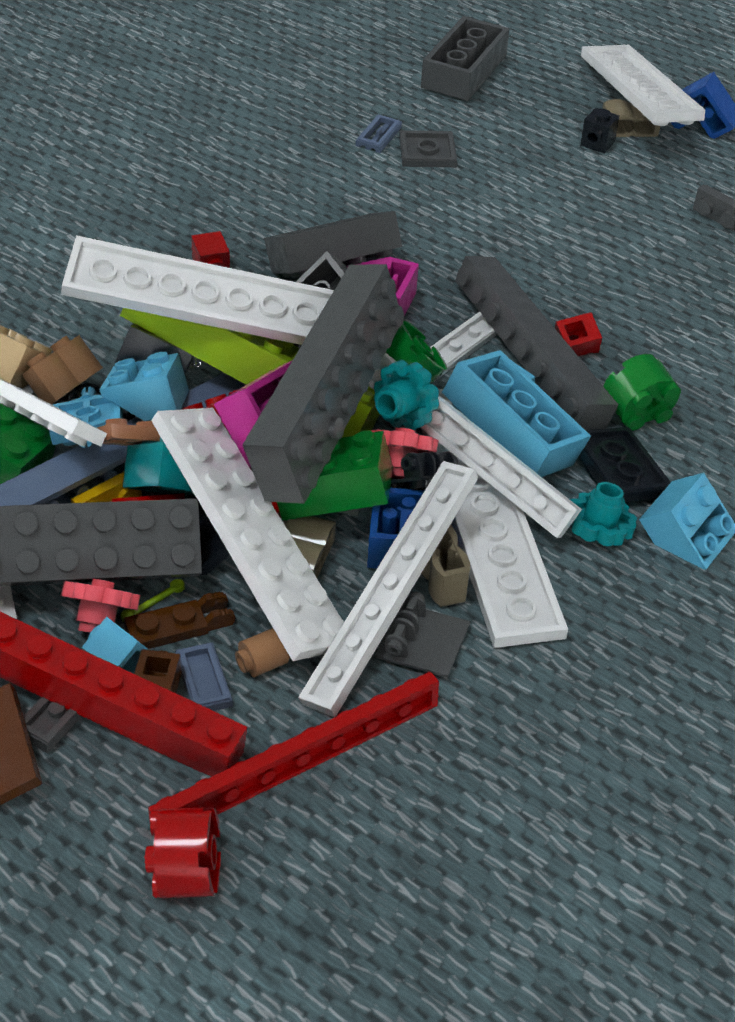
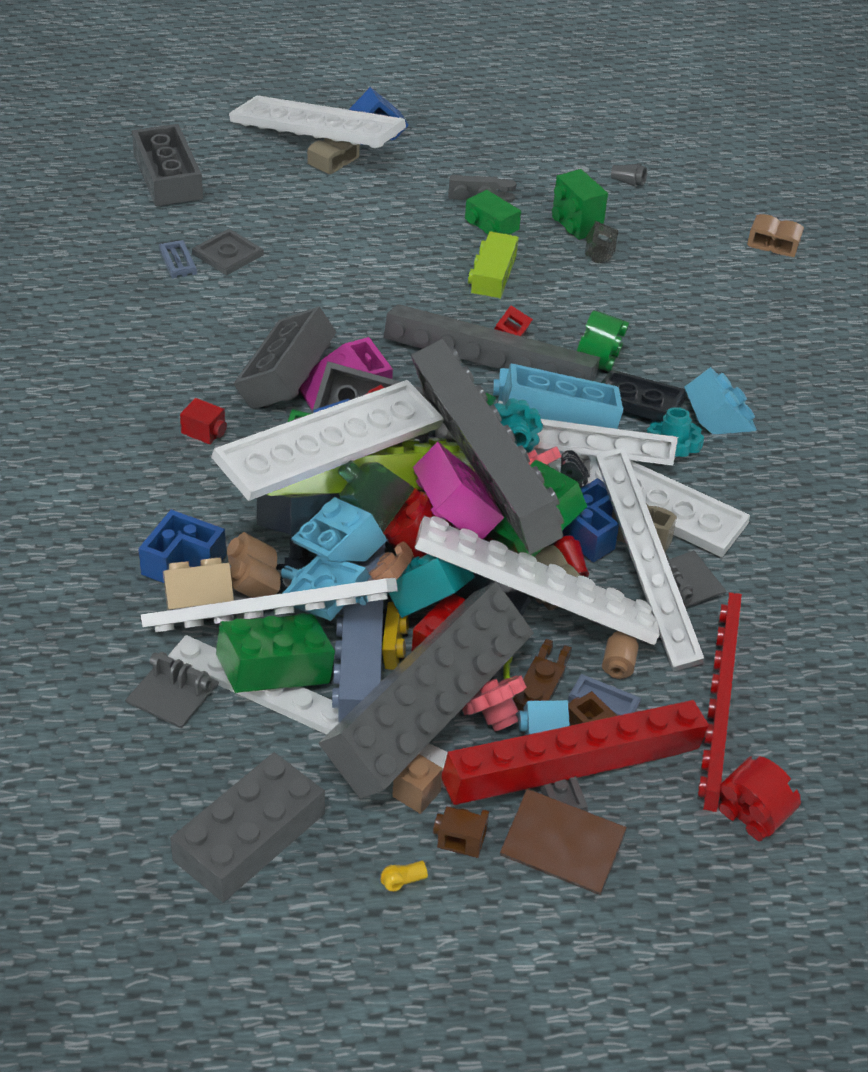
camera: 45 degrees left, 0 degrees up
black brick [580,108,620,154] -> none
none -> blue brick [138,510,226,583]
none -> clear green torso [338,460,415,532]
none -> green brick [465,190,521,235]
none -> lime brick [468,231,519,299]
none -> red cone [553,536,589,577]

